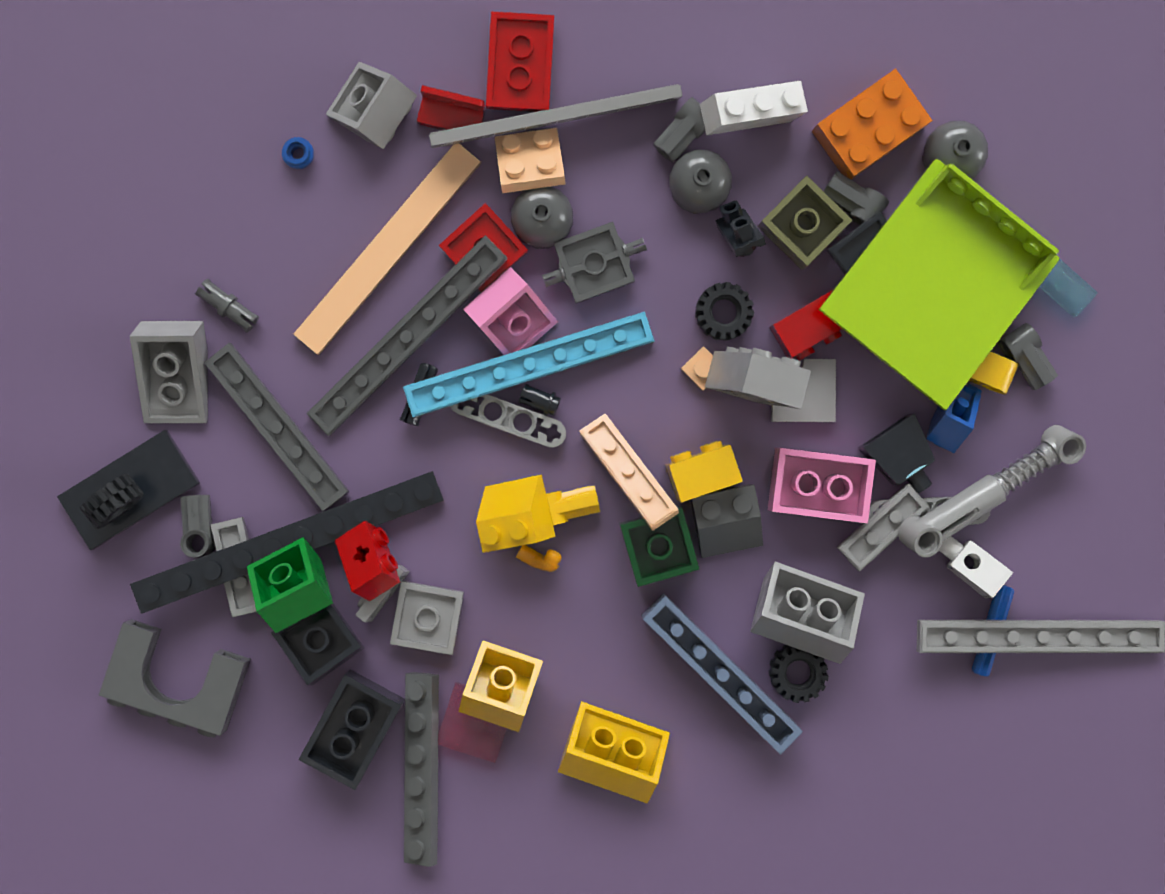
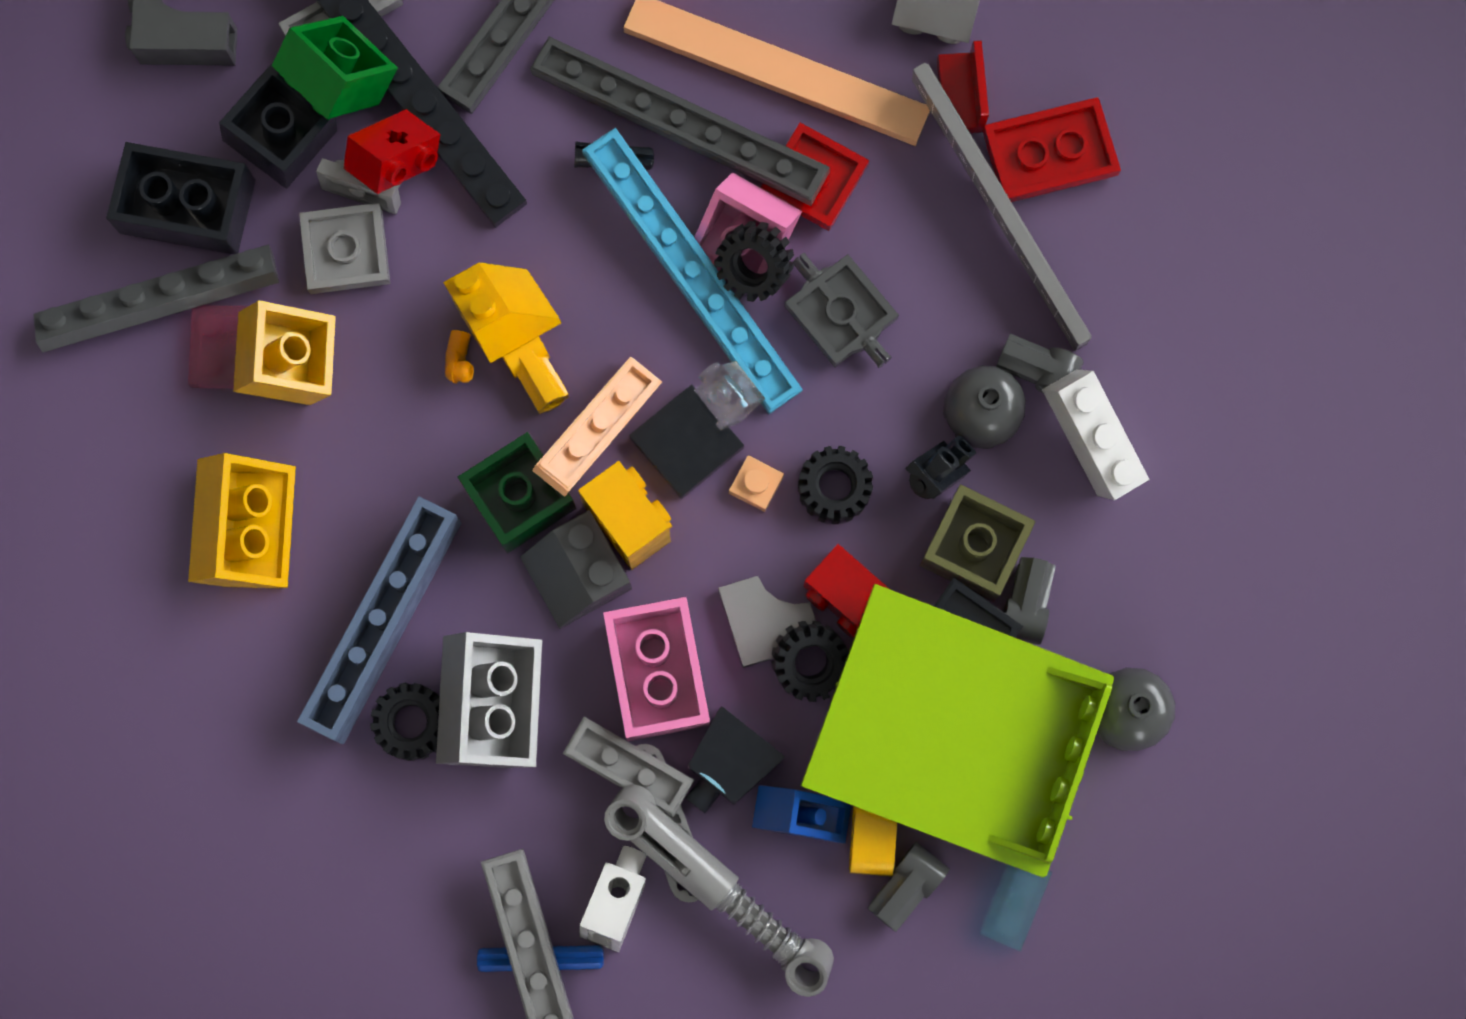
camera: 65 degrees right, 10 degrees down
light grey beam [450,394,566,447] -> none
light nougat plate [495,128,566,193] -> none
dark grey cylinder [511,186,573,249] -> none
black pin [518,384,561,416] -> none
light grey brick [705,347,811,409] -> none
orange brick [812,68,933,180] -> none
none -> black tile [629,384,744,499]
none -> clear brick [695,361,765,430]
none -> black tyre [714,221,794,302]
none -> black tyre [771,620,849,702]

